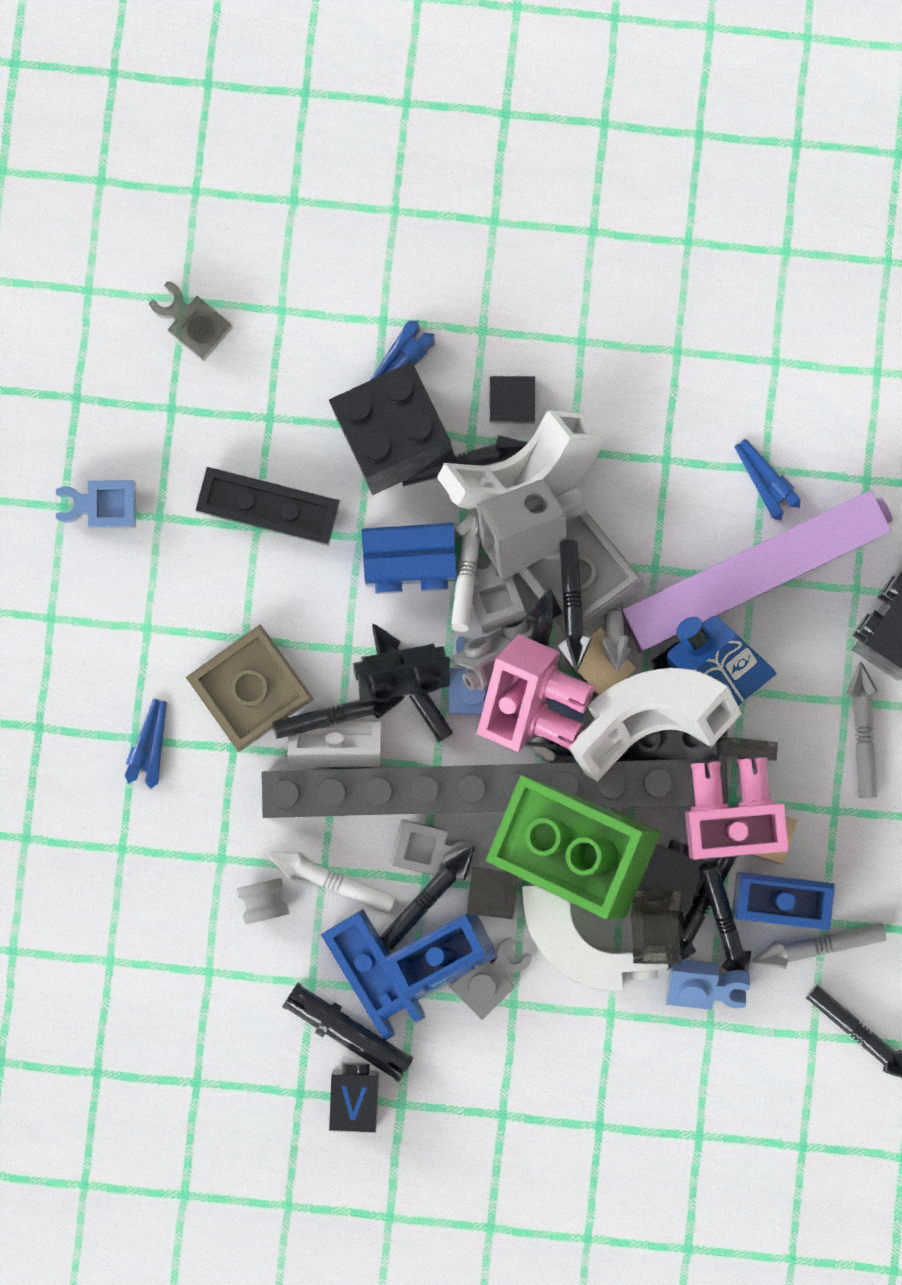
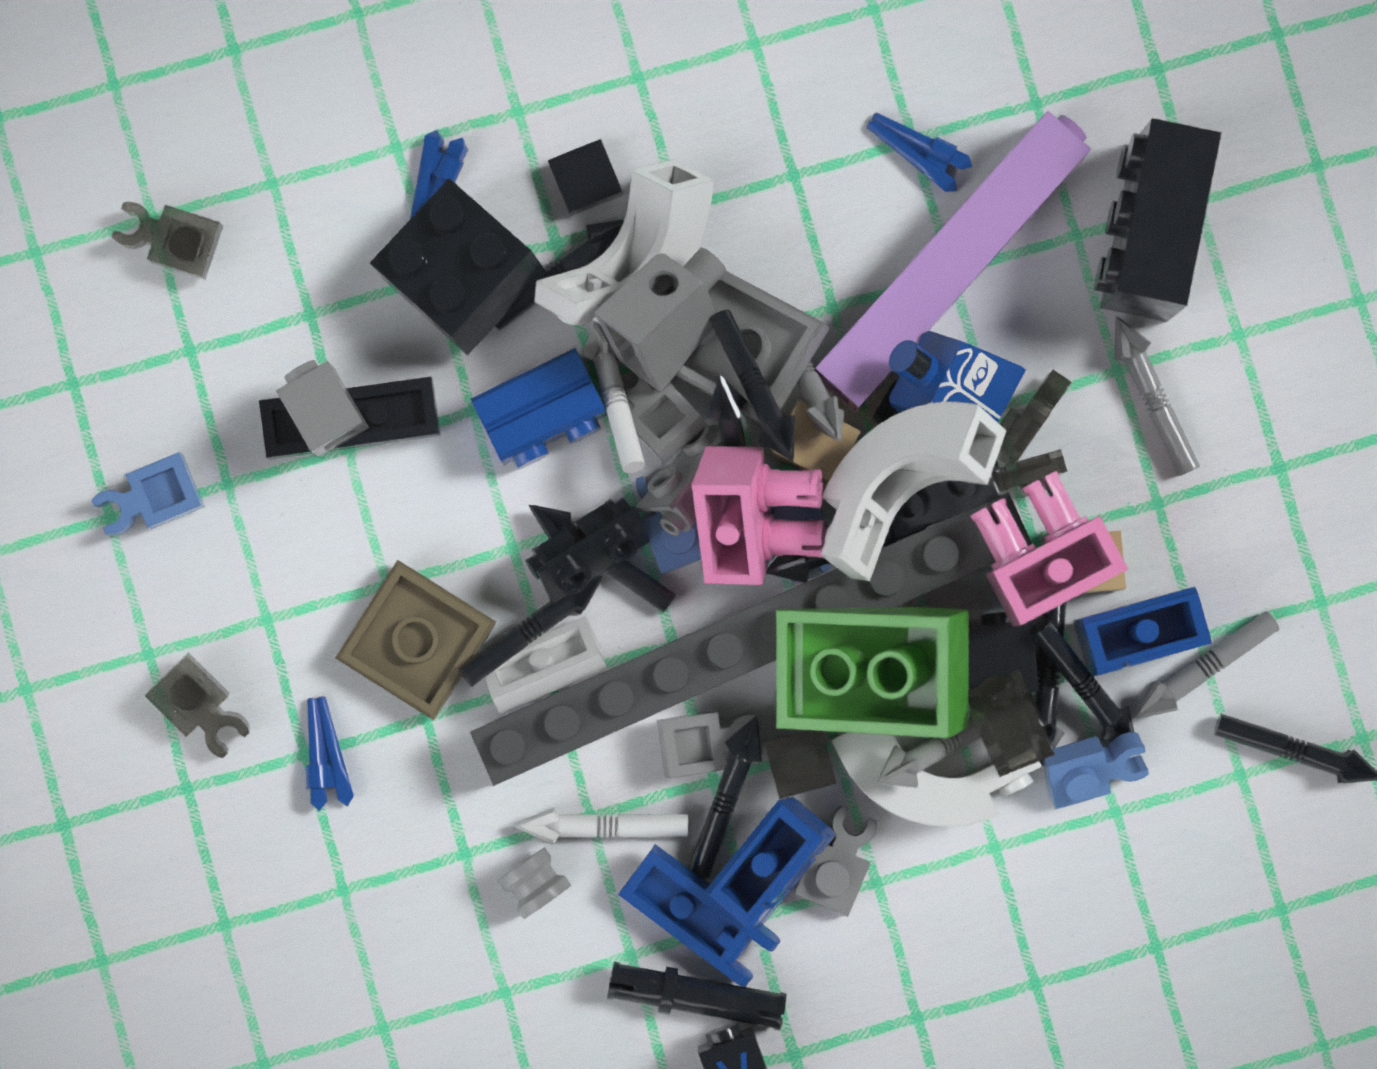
camera: 25 degrees left, 0 degrees up
none -> clear smoke plate [145,652,251,758]
none -> light grey brick [276,360,369,457]
none -> light grey piece [877,702,1010,788]
none -> clear smoke plate [997,369,1072,467]

